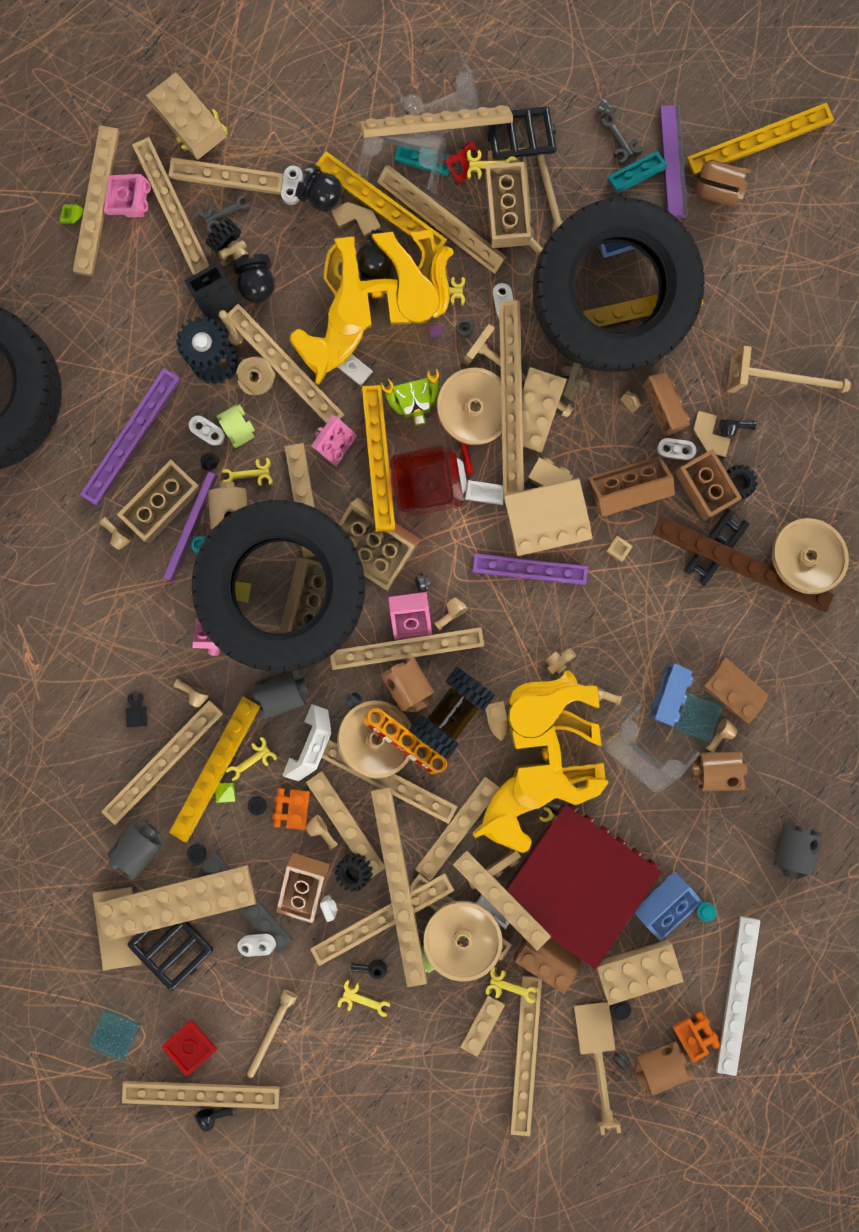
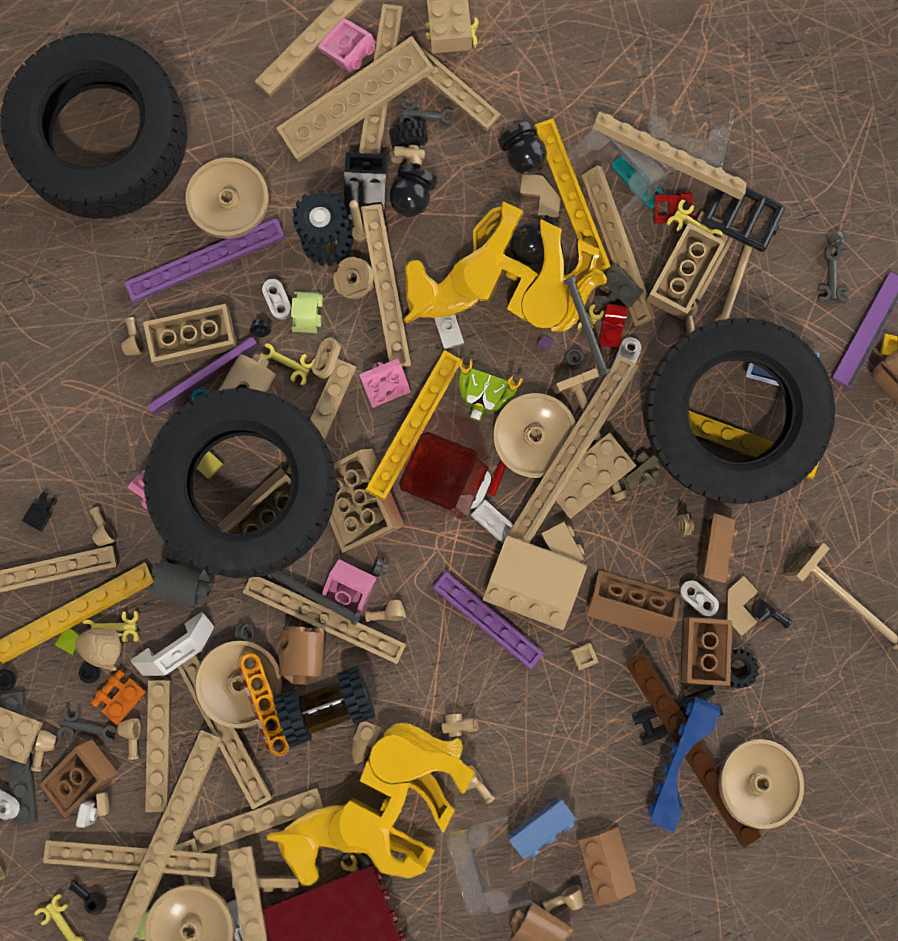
camera: 35 degrees right, 5 degrees down
lime slope [59,204,84,224] -> none
white plate [281,166,303,205] -> none
black tyre [335,853,373,892] -> none
teal plate [608,151,667,194] -> none
clear light blue tile [673,693,723,742] -> none
none -> tan bar [30,730,57,772]
none -> dark grey bar [57,708,117,742]
none -> tan helmet [75,628,123,671]
none -> tan tile [96,792,110,816]
none -> tan dish [186,158,269,239]
none -> dark grey bar [268,571,361,626]
none -> tan plate [277,36,435,162]
none -> tan plate [312,337,341,379]
none -> dark grey bar [563,276,610,377]
none -> dark grey plate [596,264,644,307]
none -> red plate [599,303,628,350]
none -> blue arch [647,697,721,832]

